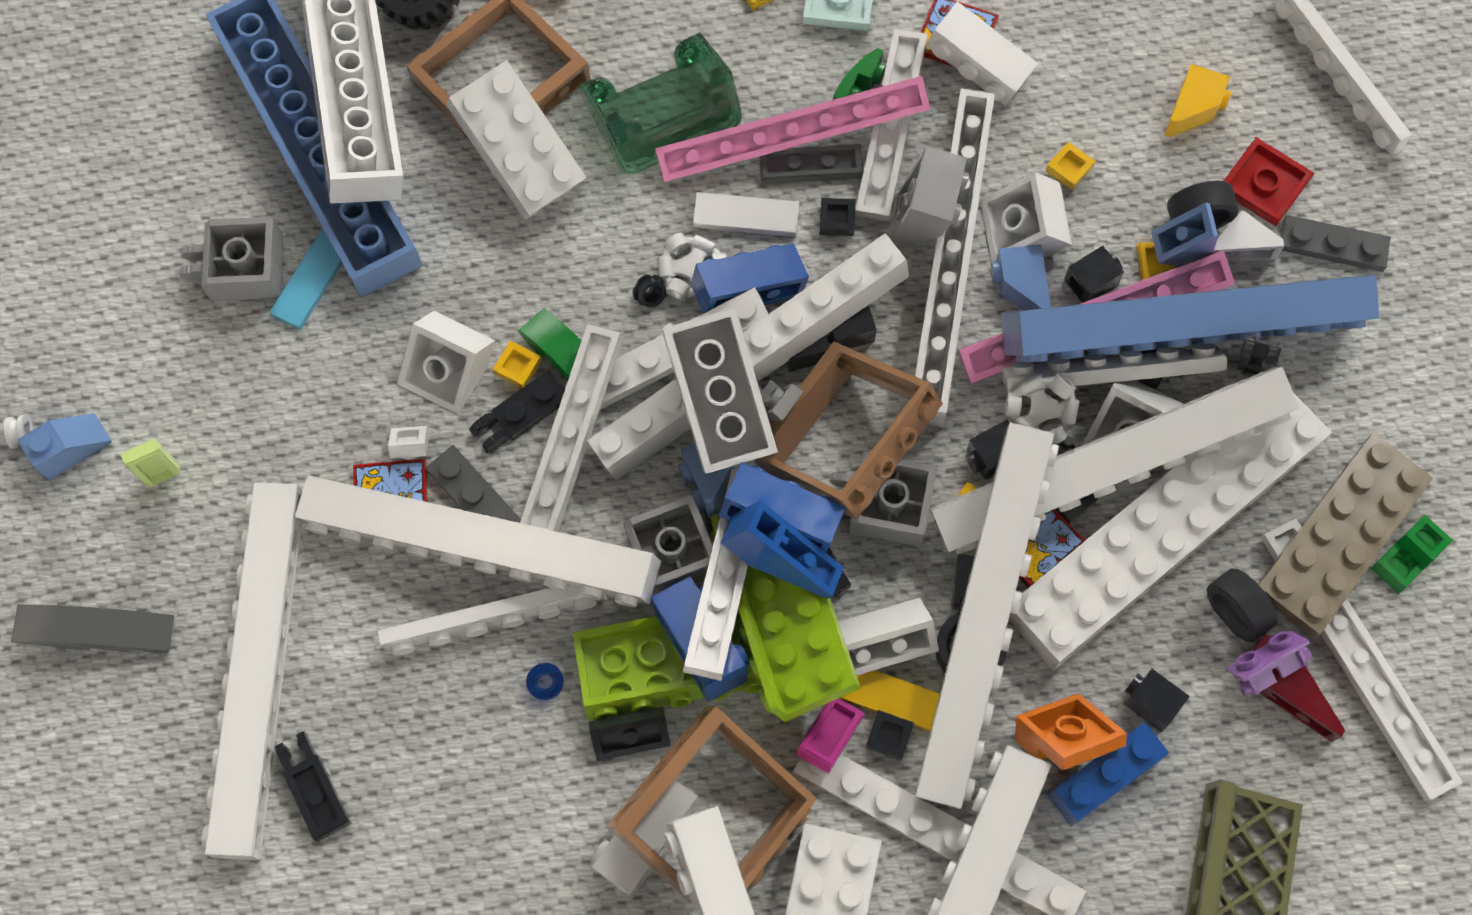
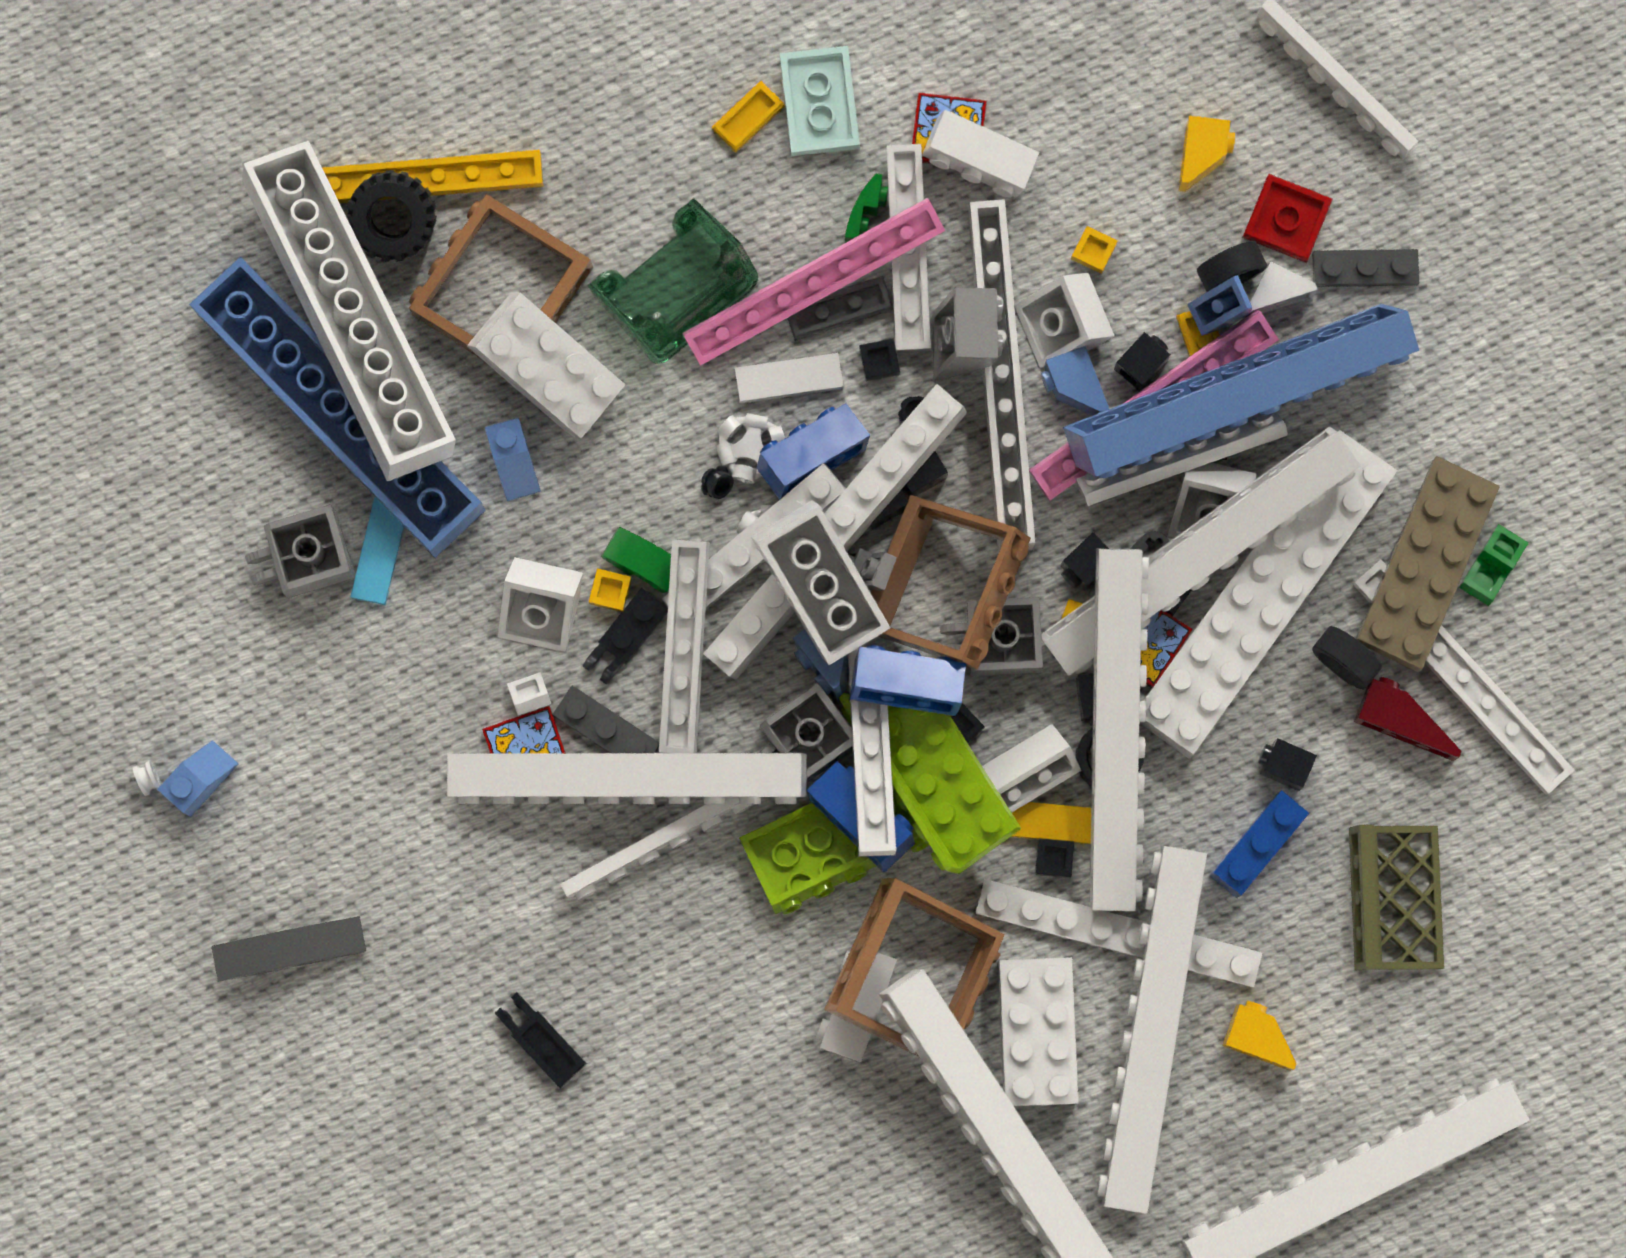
camera: 15 degrees left, 10 degrees up
yellowish green tile [120,438,180,487] -> none
white brick [202,483,303,860] -> none
clear blue plate [526,663,564,701] -> none
black plate [588,707,671,761] -> none
blue slope [720,500,844,599] -> none
dark pink tile [795,698,865,774] -> none
white piece [1005,373,1079,444] -> none
orange plate [1015,693,1127,771] -> none
medium lavender hinge [1226,630,1311,696] -> none
black hinge [1237,335,1281,377] -> none
none -> medium blue slope [485,418,541,501]

